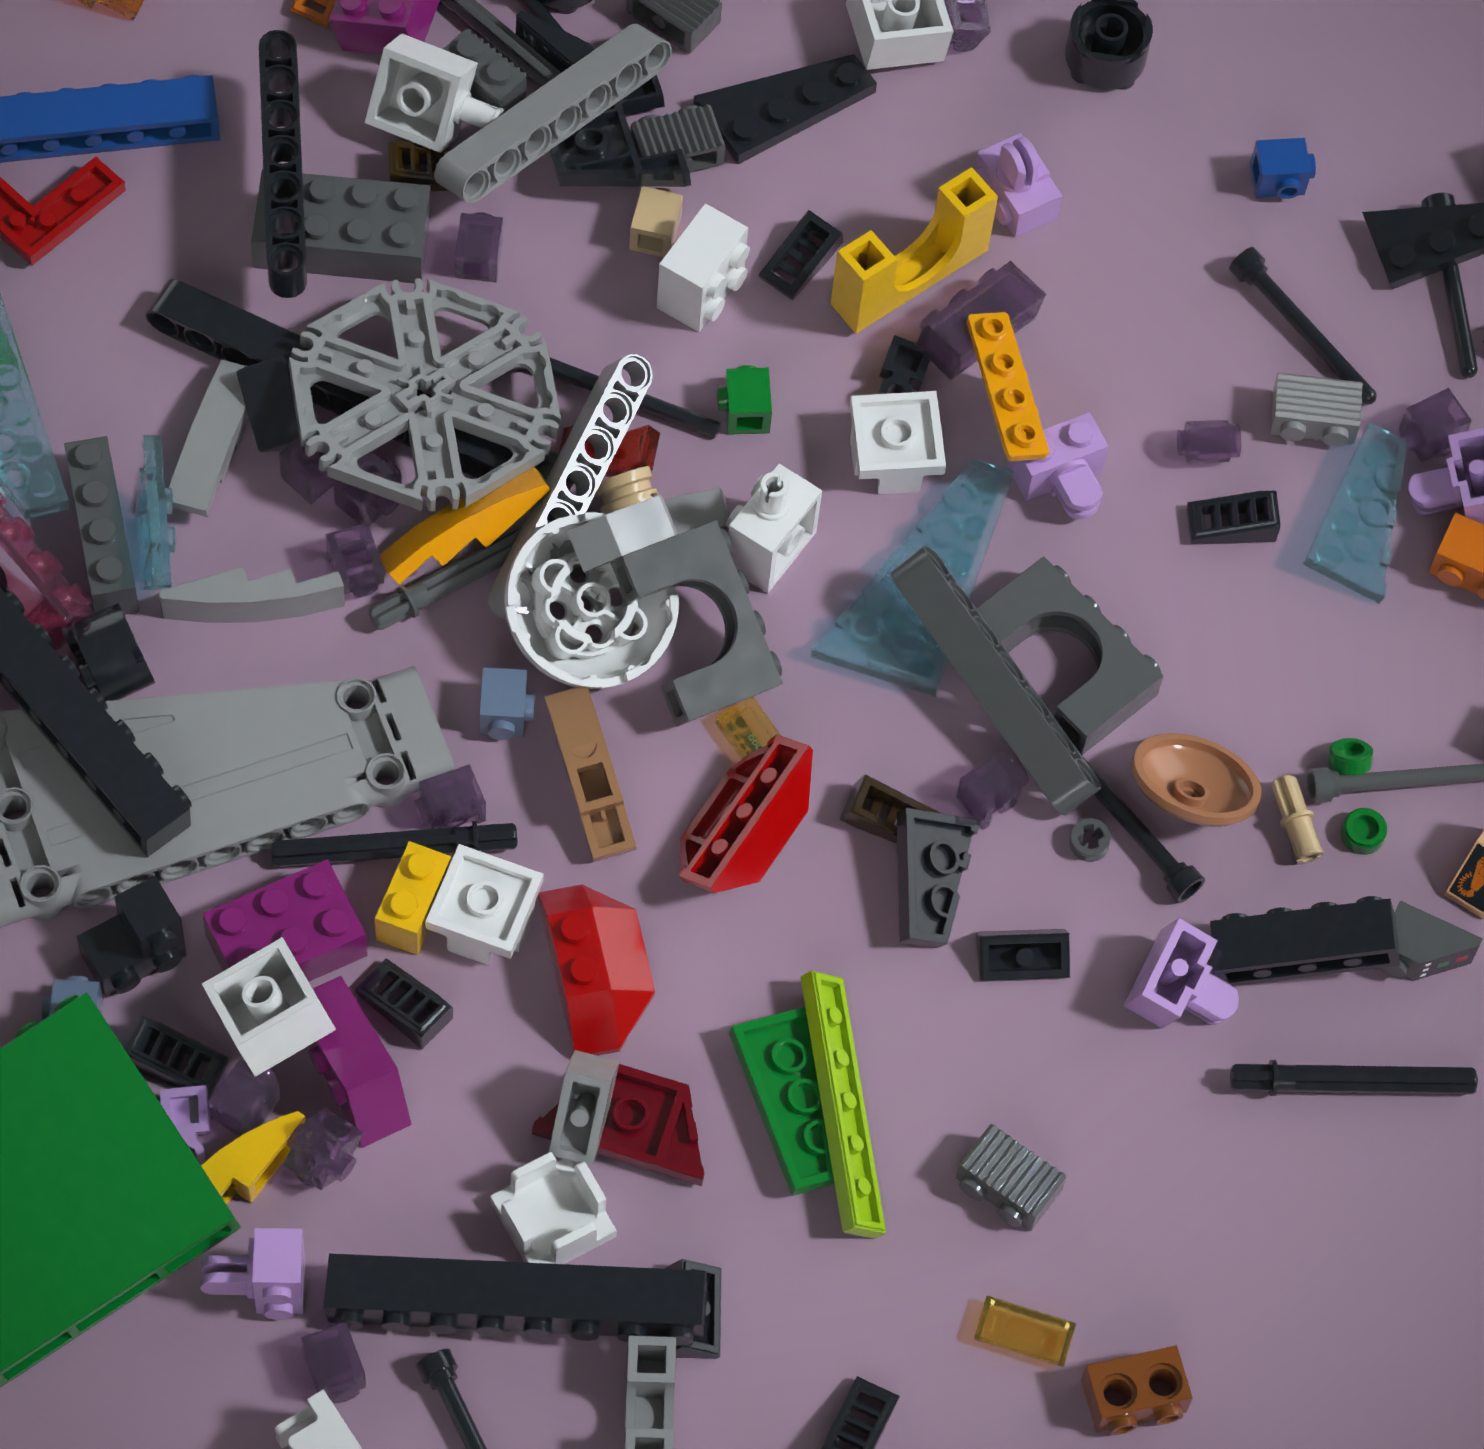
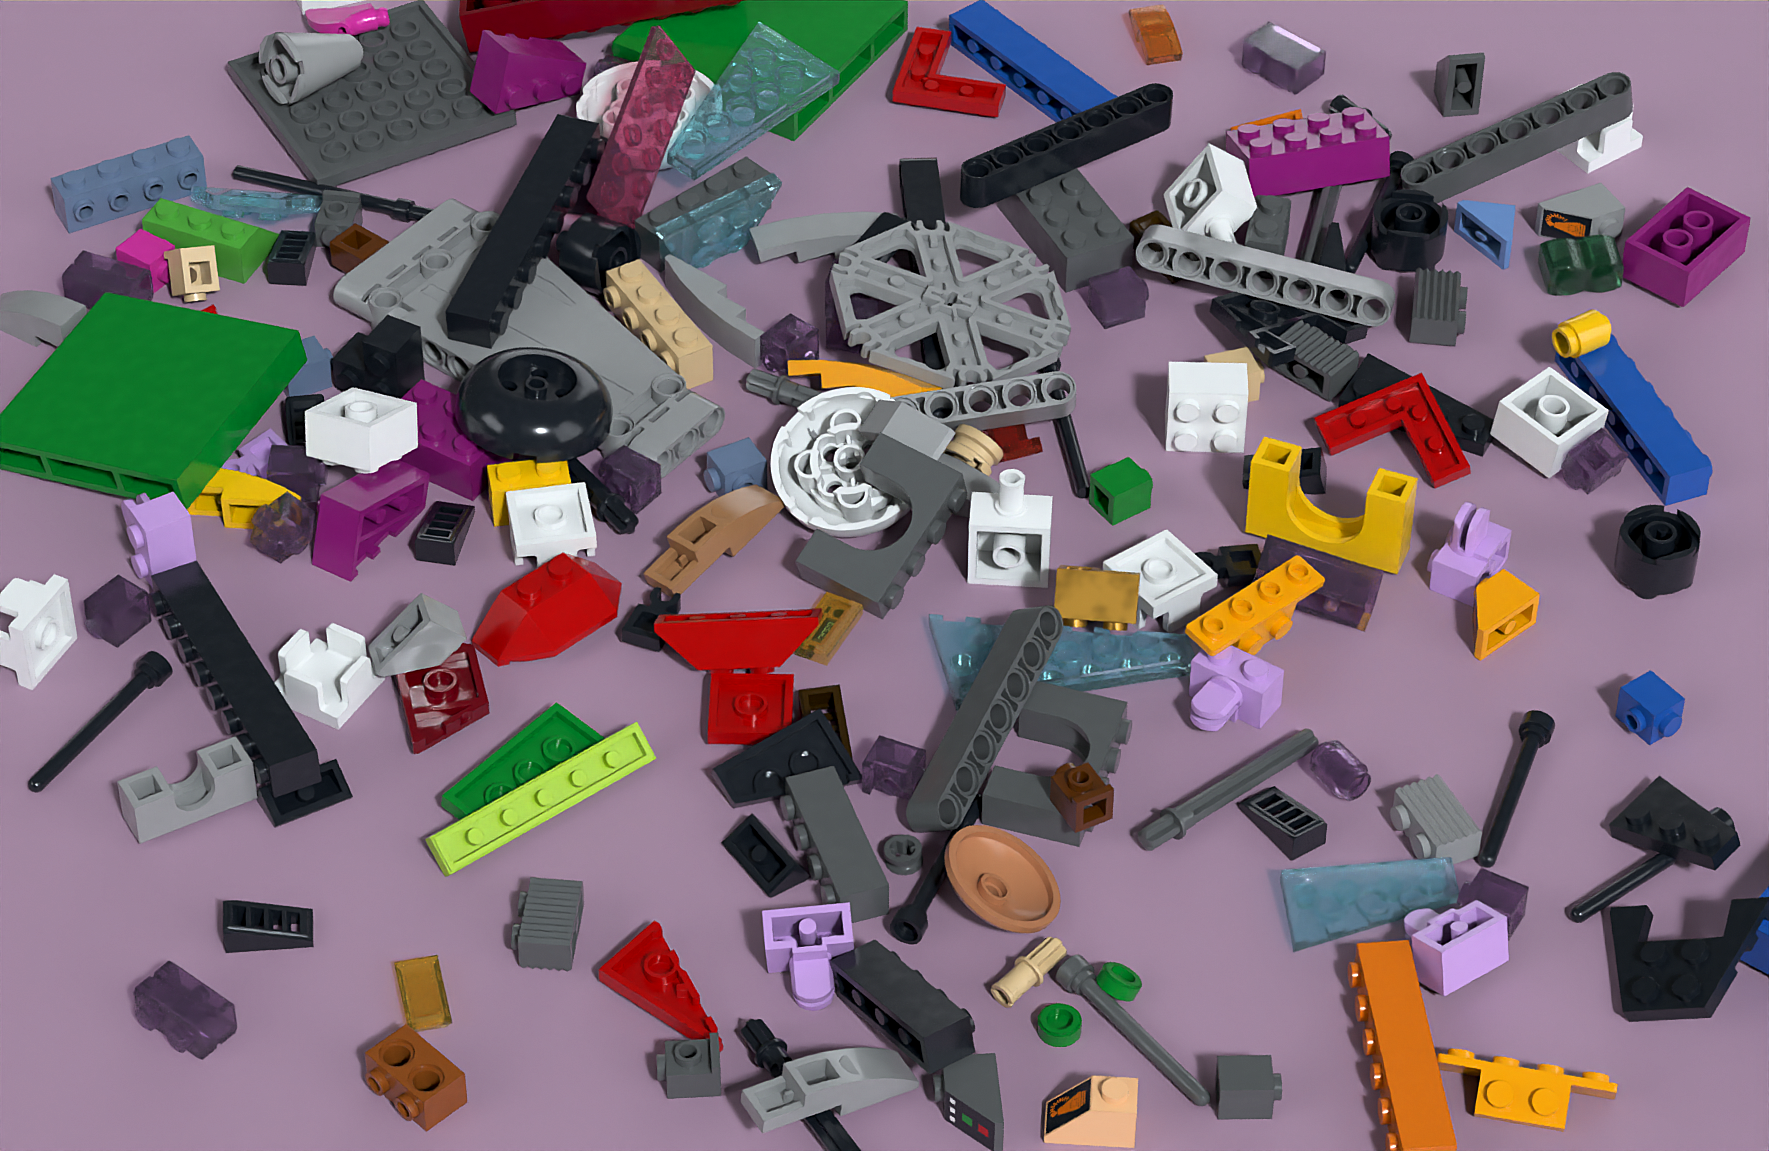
camera: 65 degrees right, 20 degrees down
none -> black brick [455,347,613,463]
none -> red wing [599,920,724,1052]
none -> tan brick [603,259,713,389]
none -> black plate [622,587,681,652]
none -> dark grey brick [656,1033,721,1099]
none -> red plate [708,673,794,745]
none -> light grey slope [741,1047,919,1134]
none -> dark grey brick [780,766,889,923]
none -> reddish brown brick [1050,762,1114,833]
none -> pearl gold brick [1054,565,1140,631]
none -> dark grey axle [1138,728,1319,851]
none -> red plate [1314,373,1471,488]
none -> light orange slope [1472,569,1540,661]

